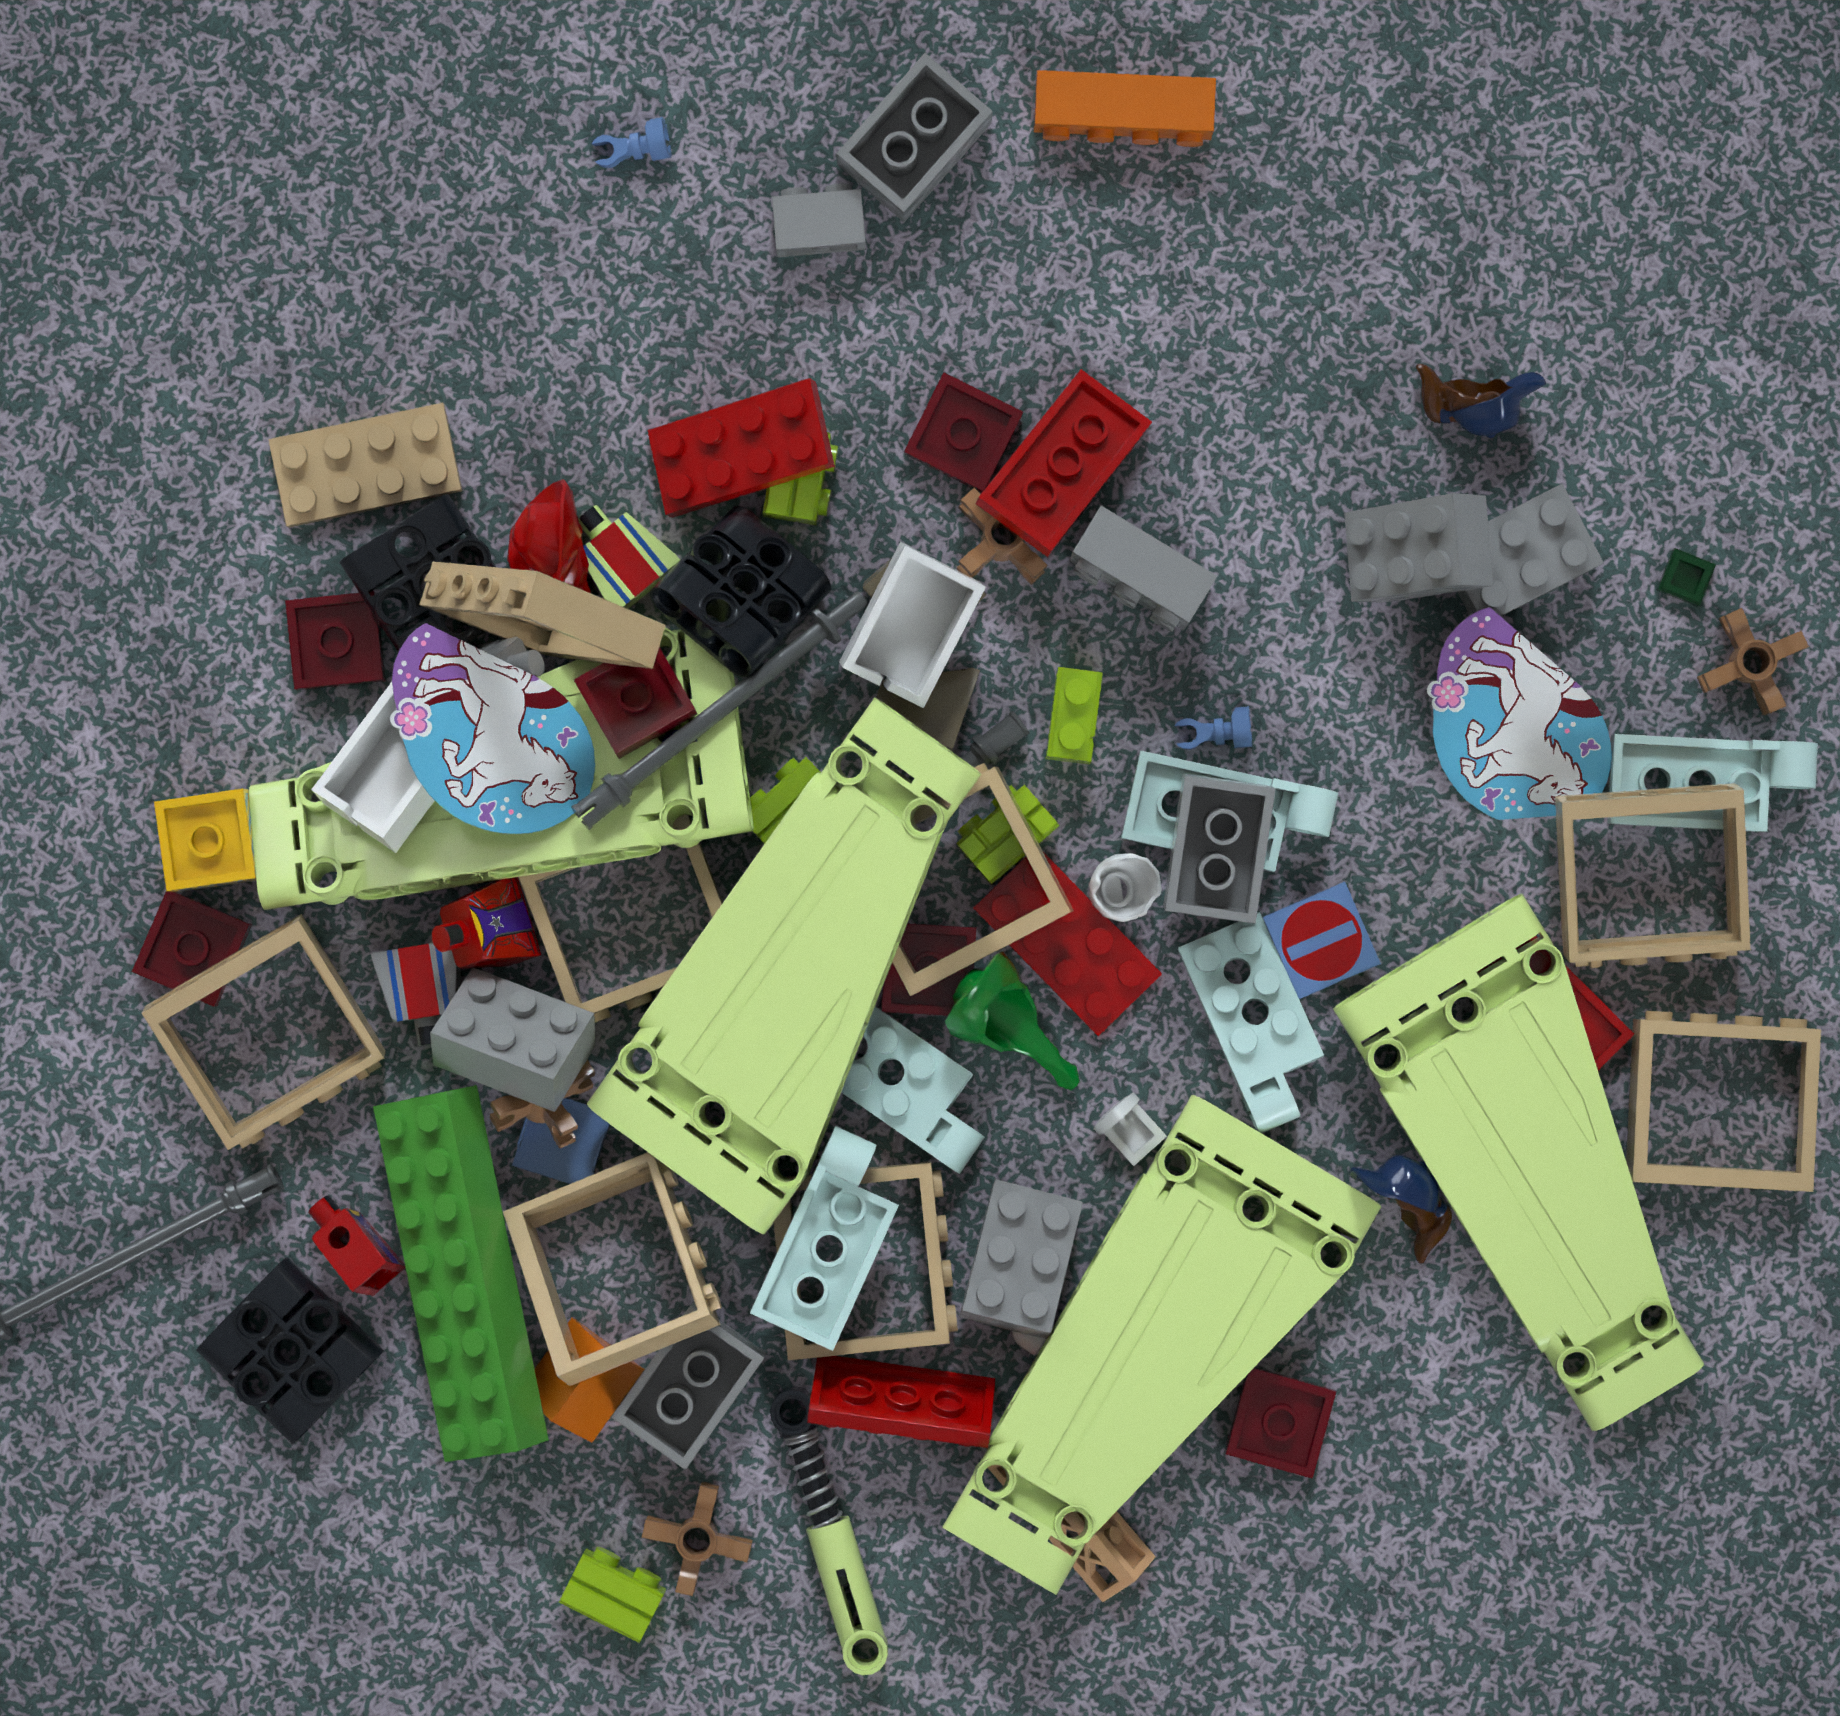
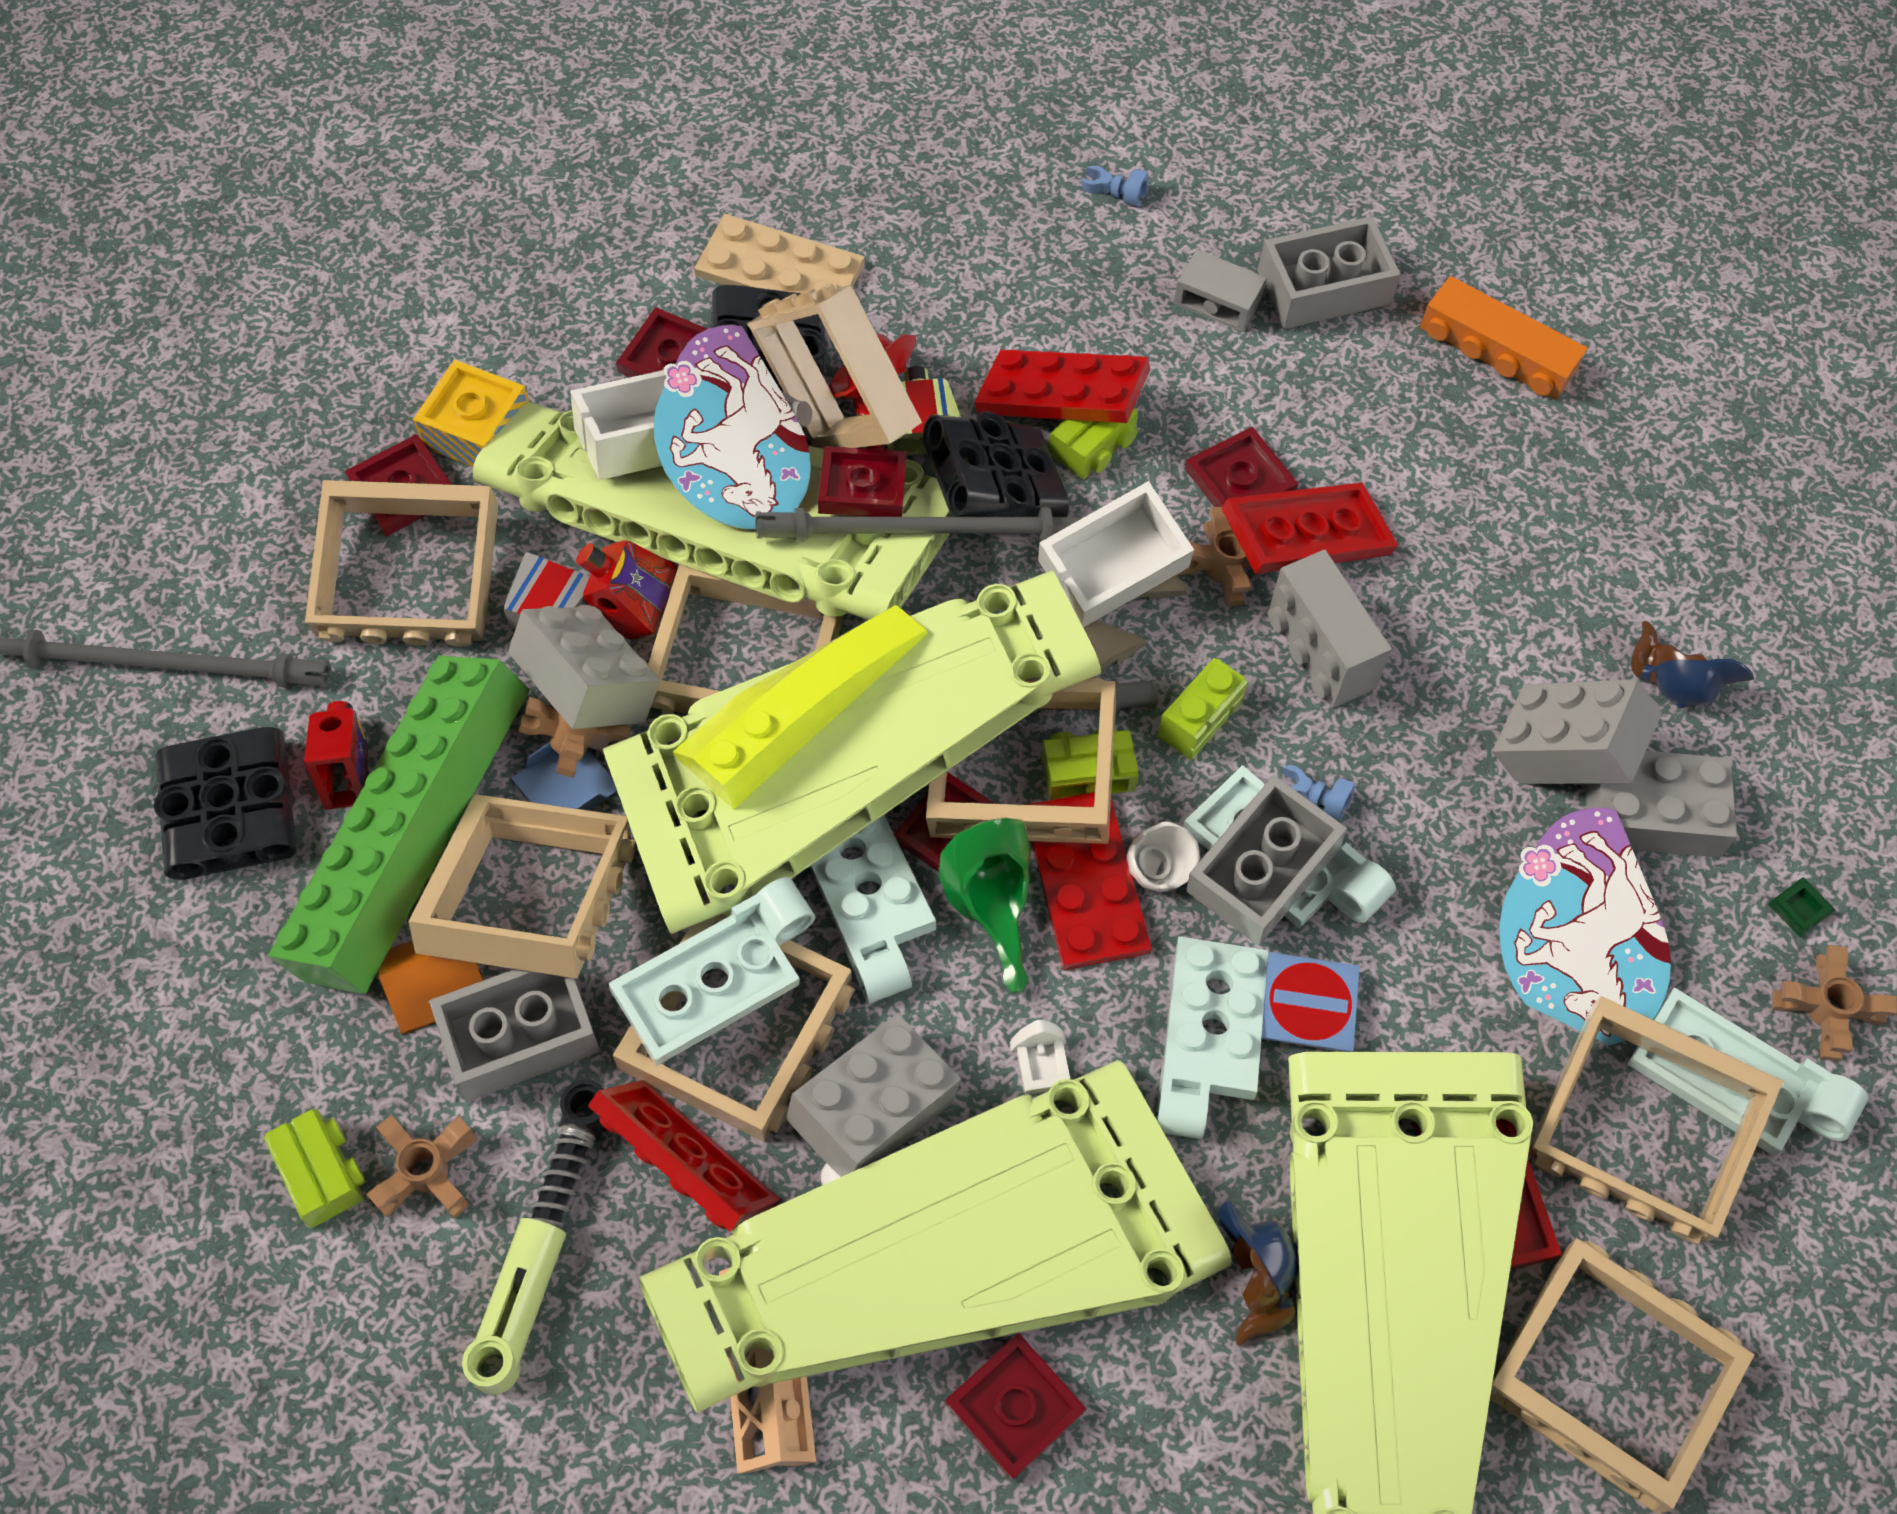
camera: 30 degrees right, 25 degrees down
none -> neon yellow wedge [673,605,927,810]

